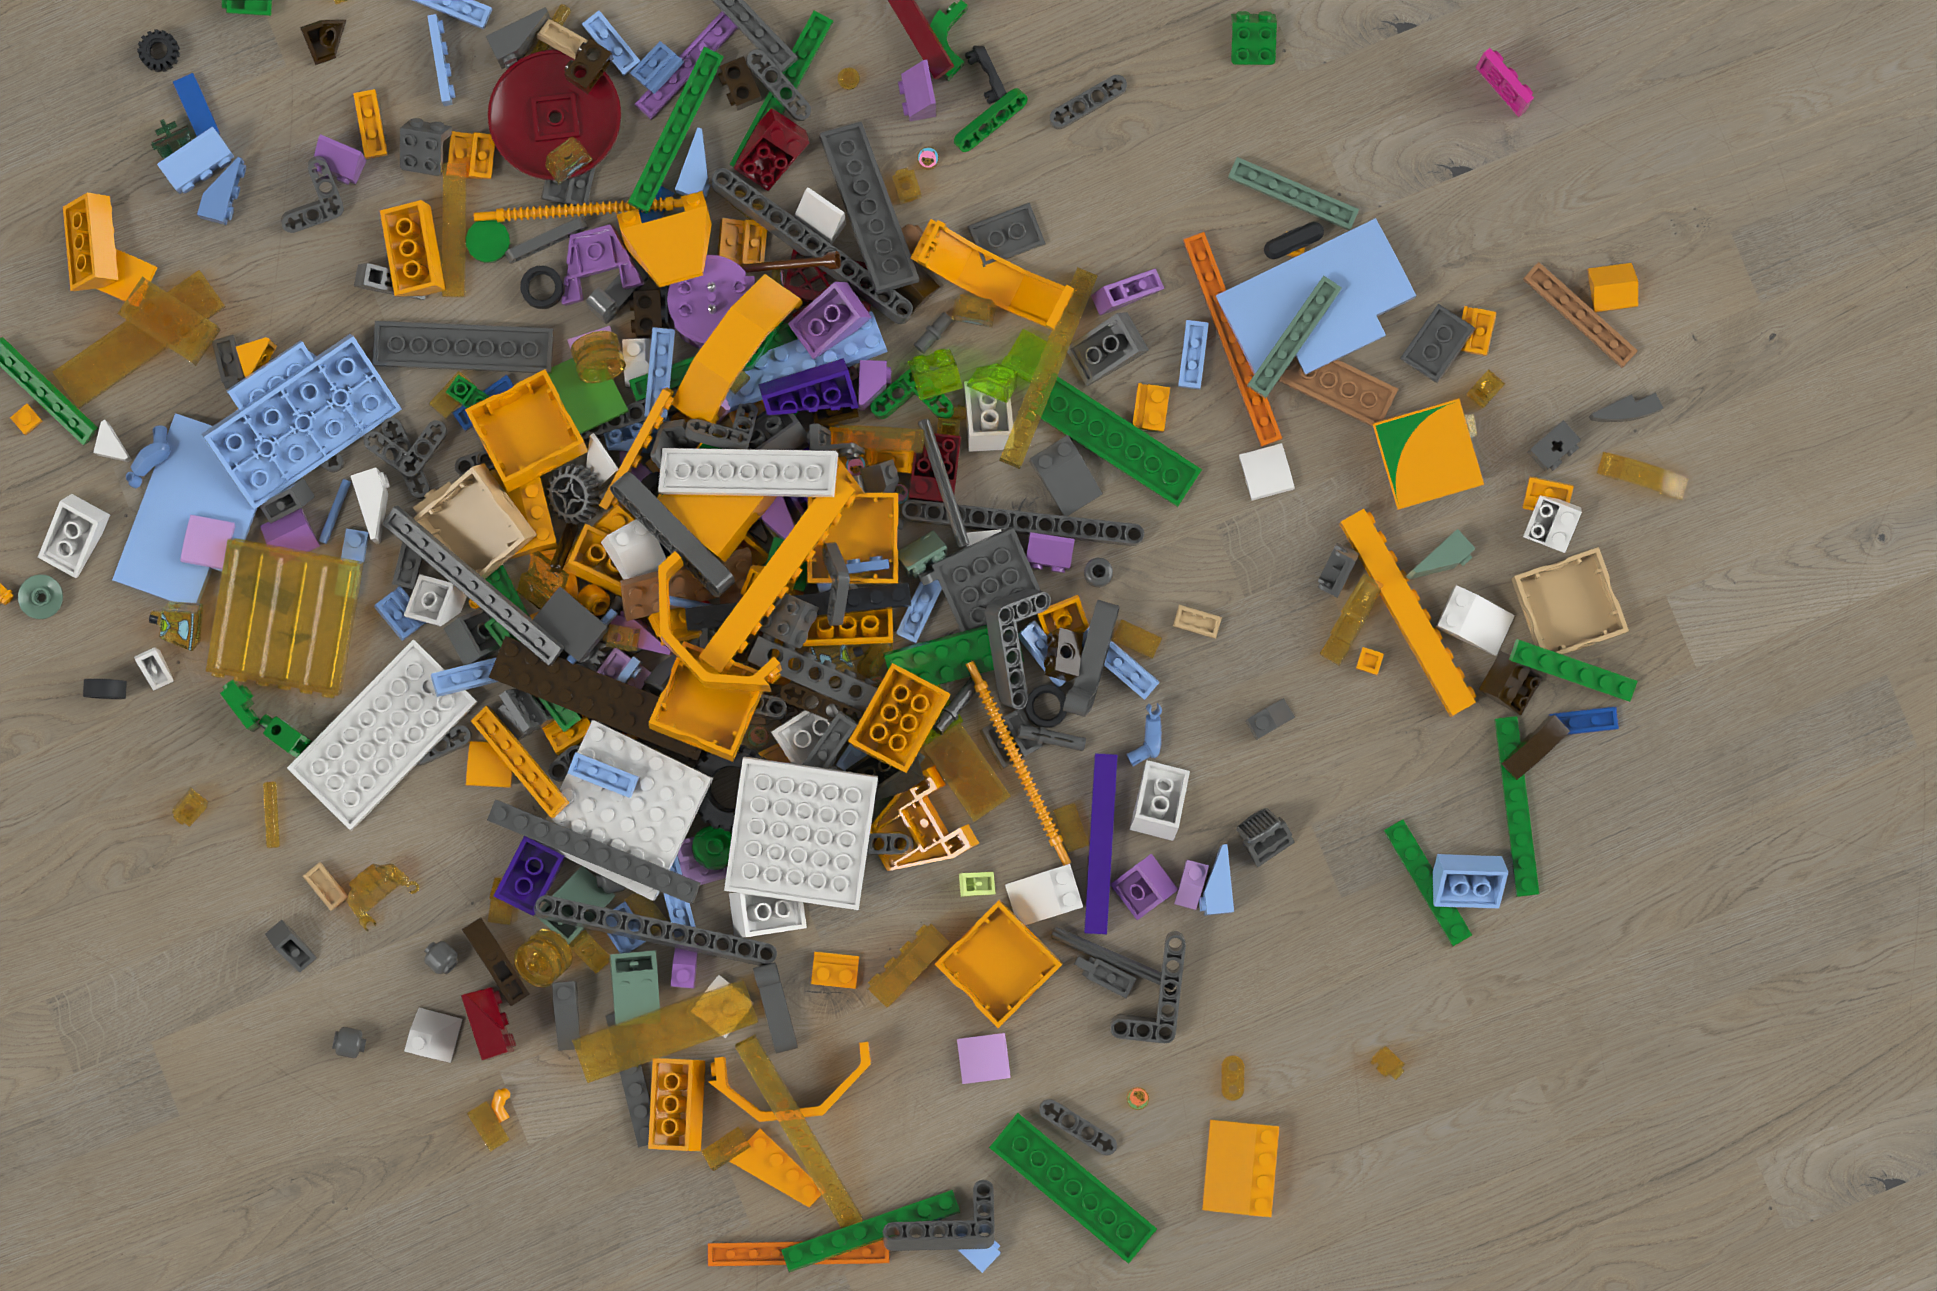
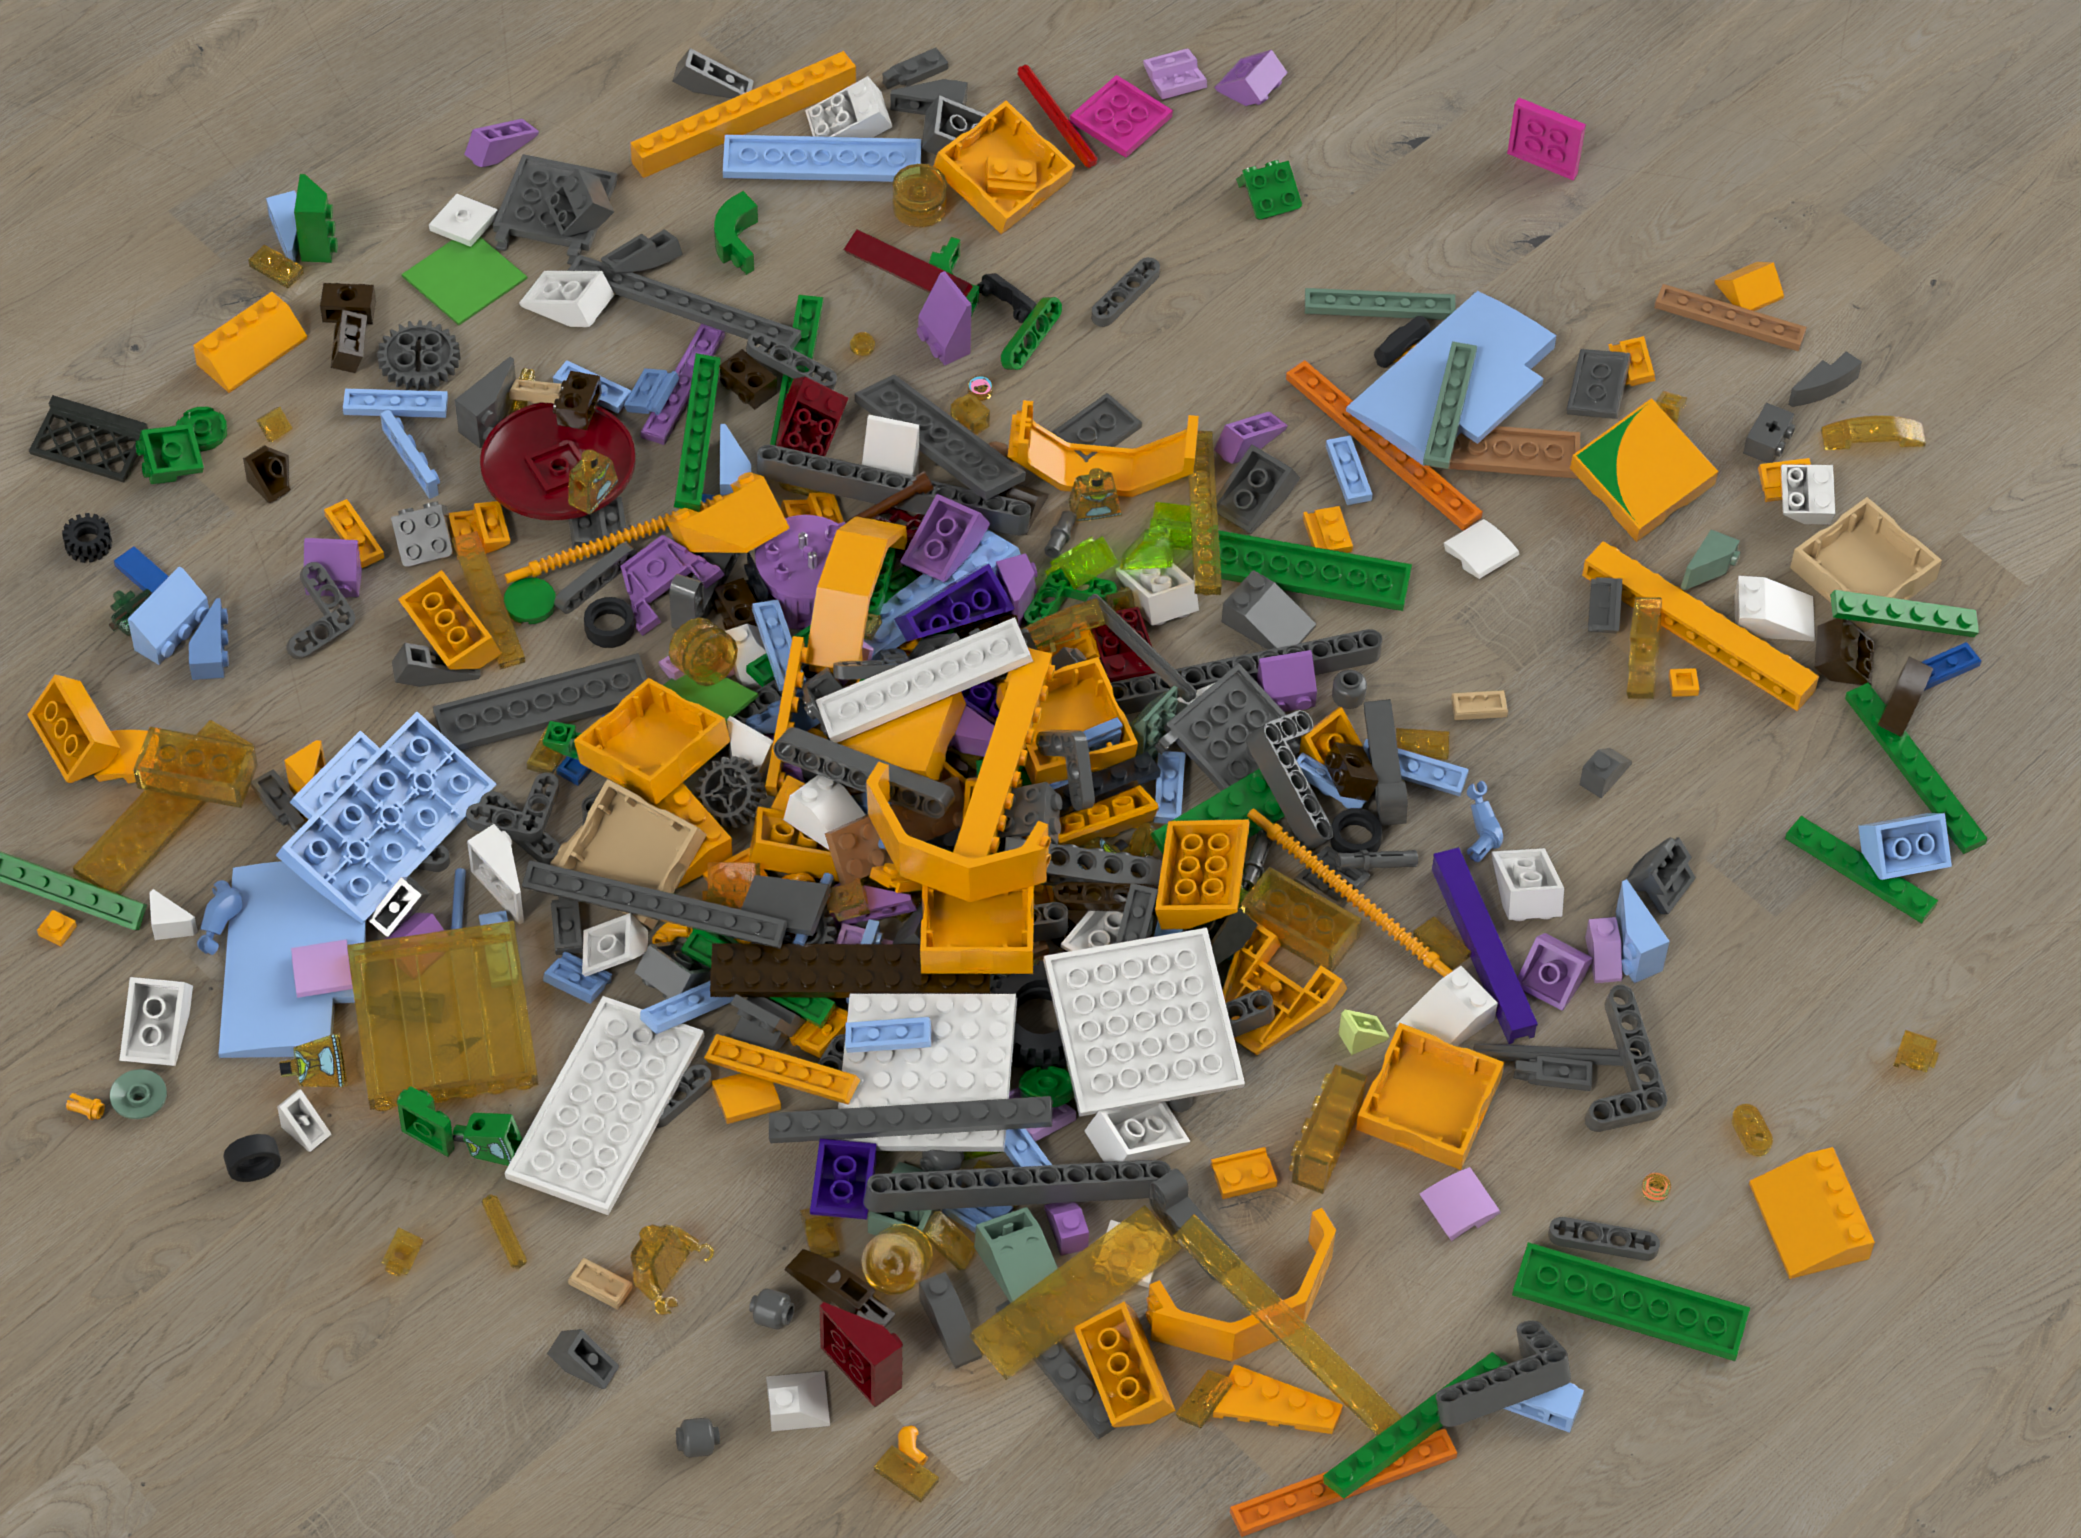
camera: 20 degrees left, 30 degrees down
dark brown axle [550,523,578,573] -> none

